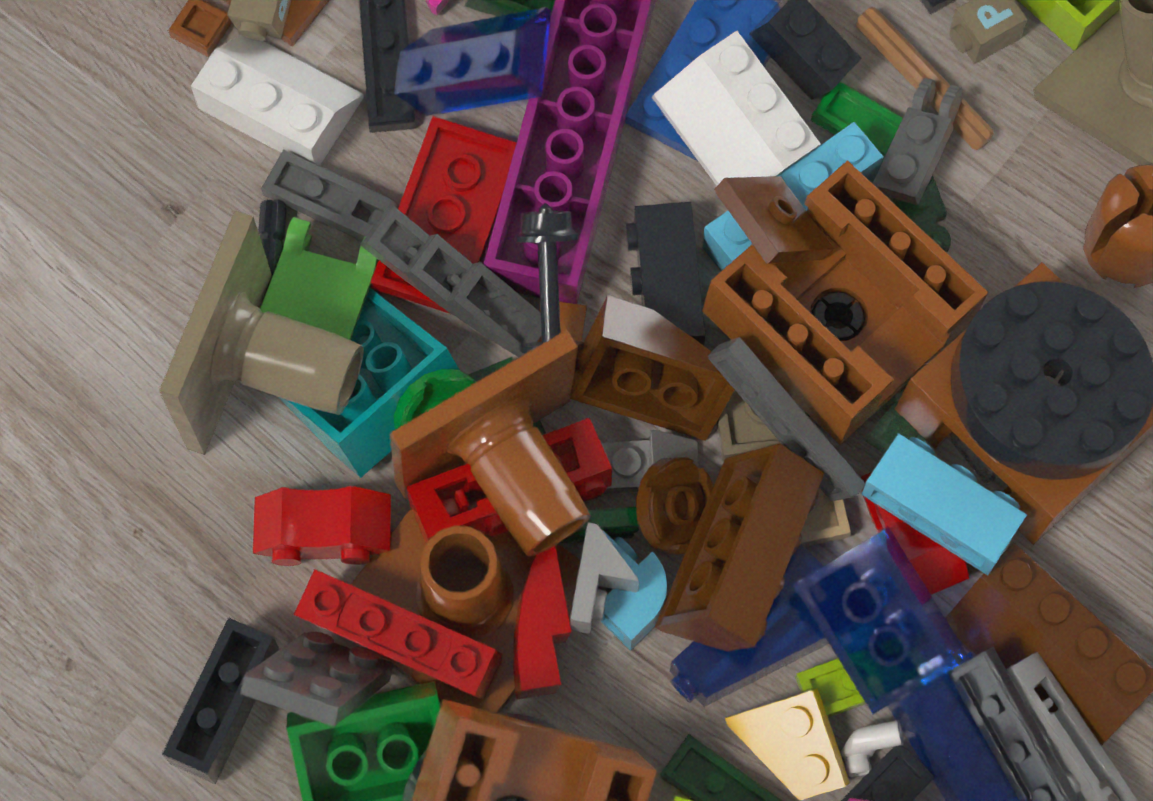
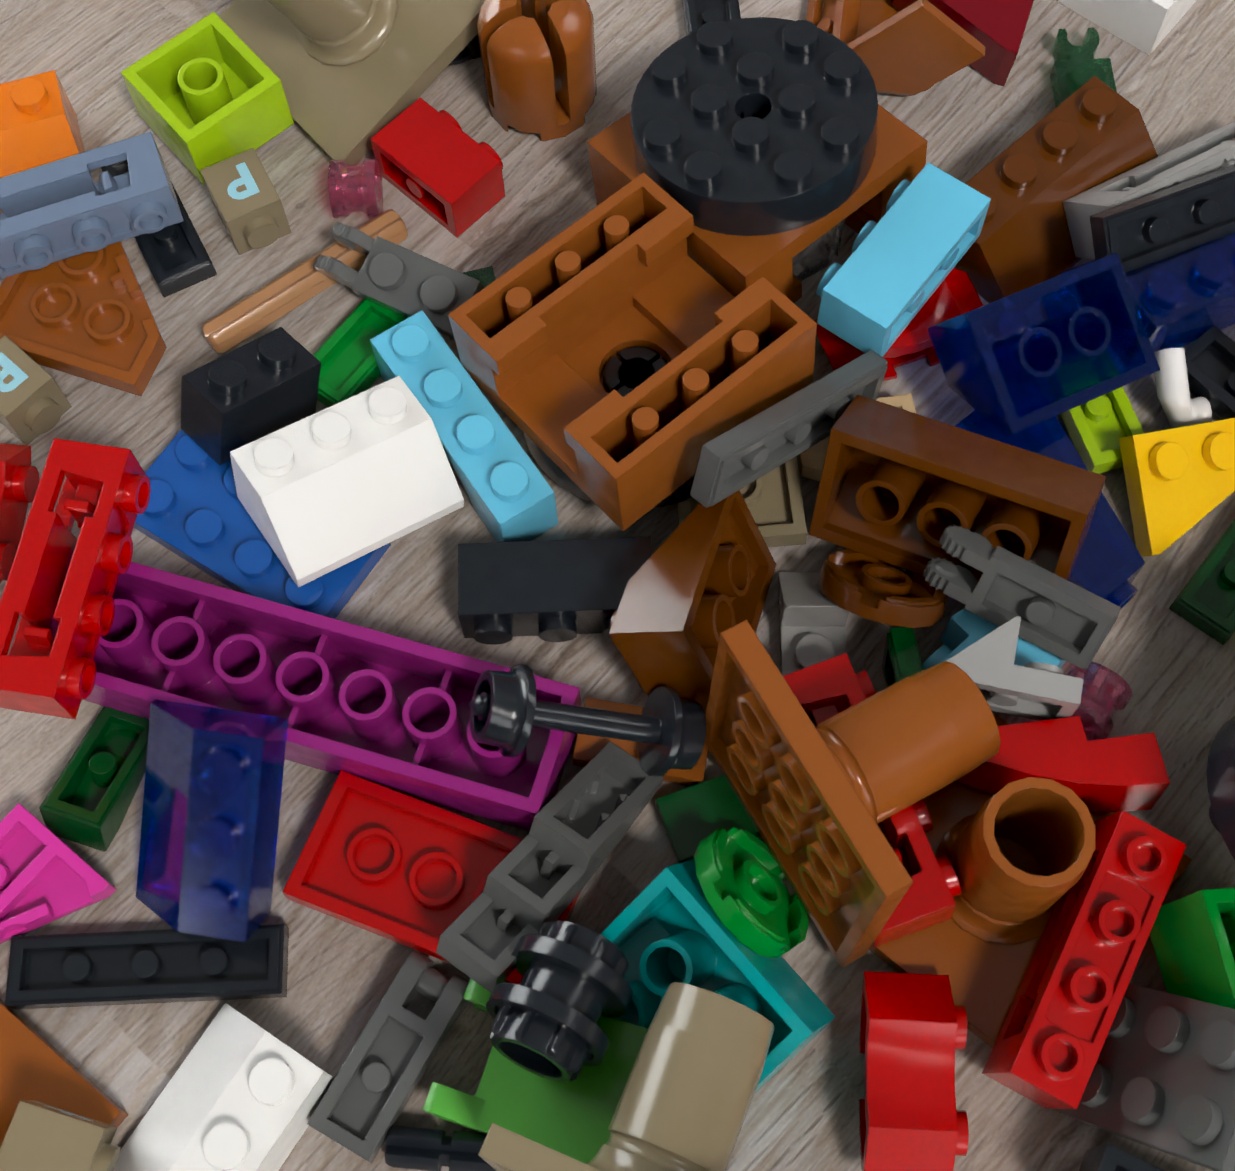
camera: 85 degrees left, 5 degrees down
reddish brown plate [714,176,834,264] -> none
none -> clear pink wheel [328,158,383,219]
none -> red brick [370,98,505,238]
none -> black piece [486,920,633,1082]
none -> dark grey hinge [923,525,1121,669]
none -> clear pink wheel [1067,661,1133,740]

